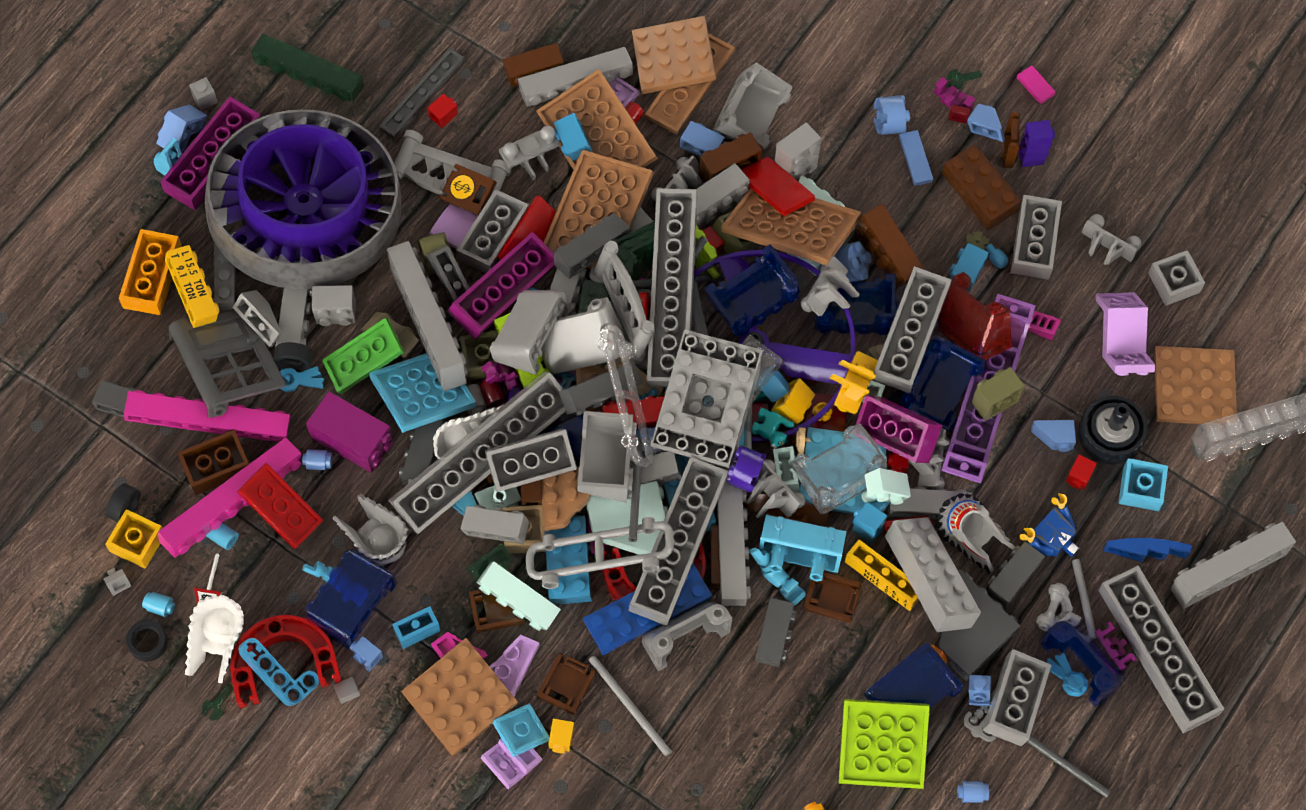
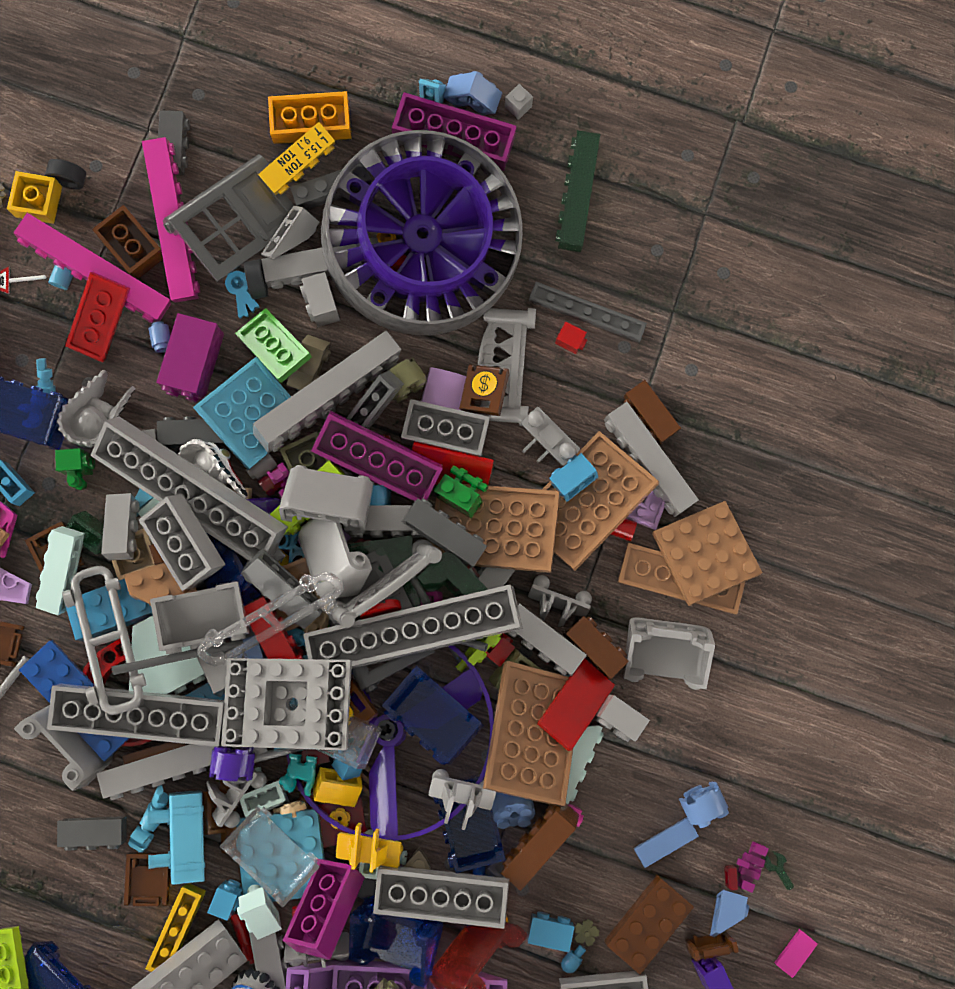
camera: 70 degrees right, 15 degrees up
medium blue brick [680,121,725,157] -> none
none -> green brick [55,448,95,490]
none -> green brick [434,466,489,518]

